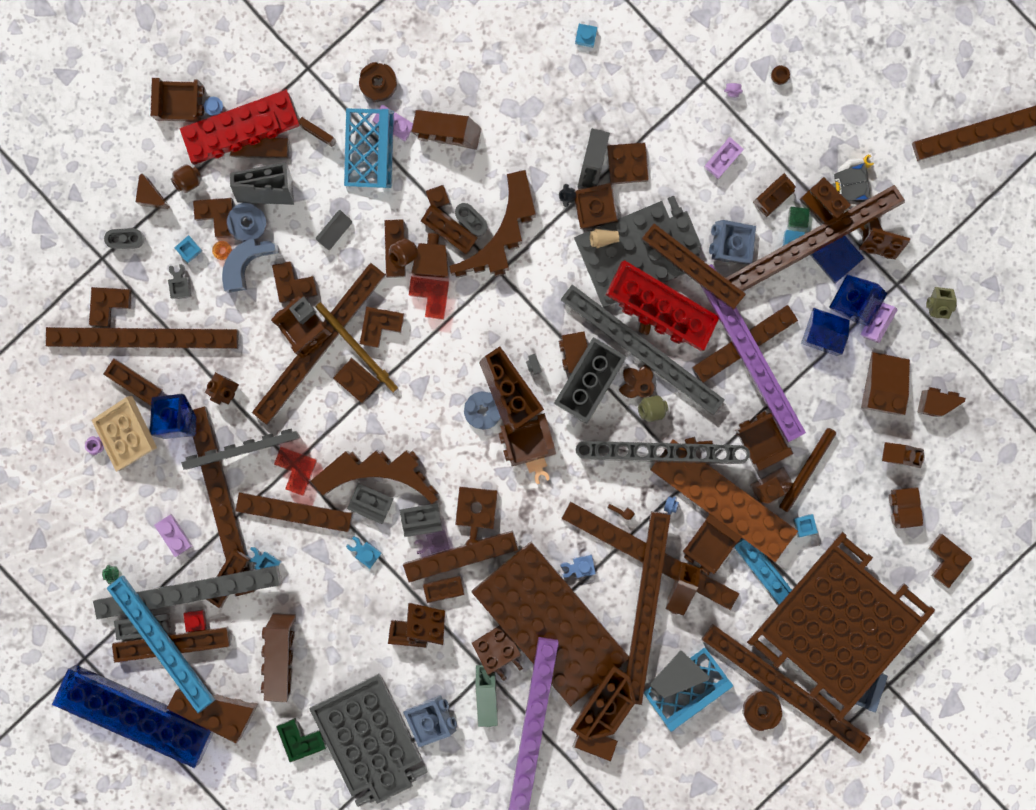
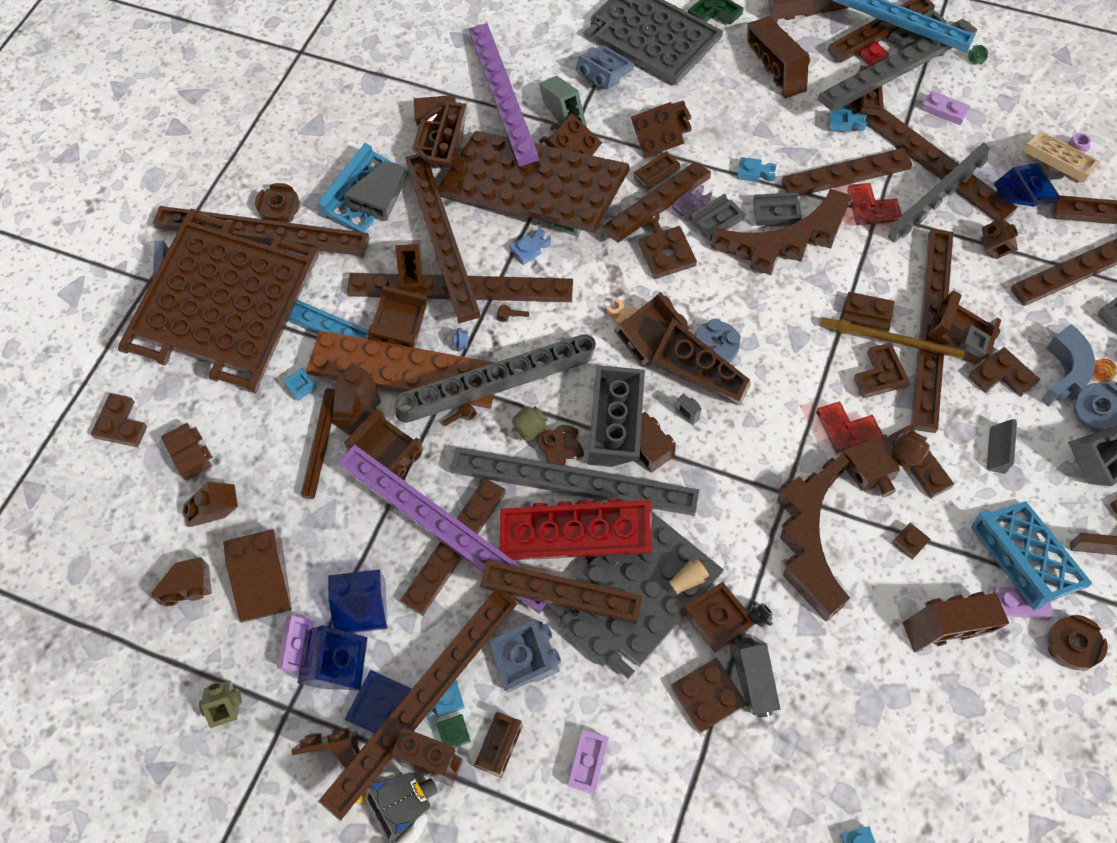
camera: 160 degrees right, 25 degrees down
reddish brown plate [421,204,478,255] -> none
dark grey plate [455,203,488,236] -> none

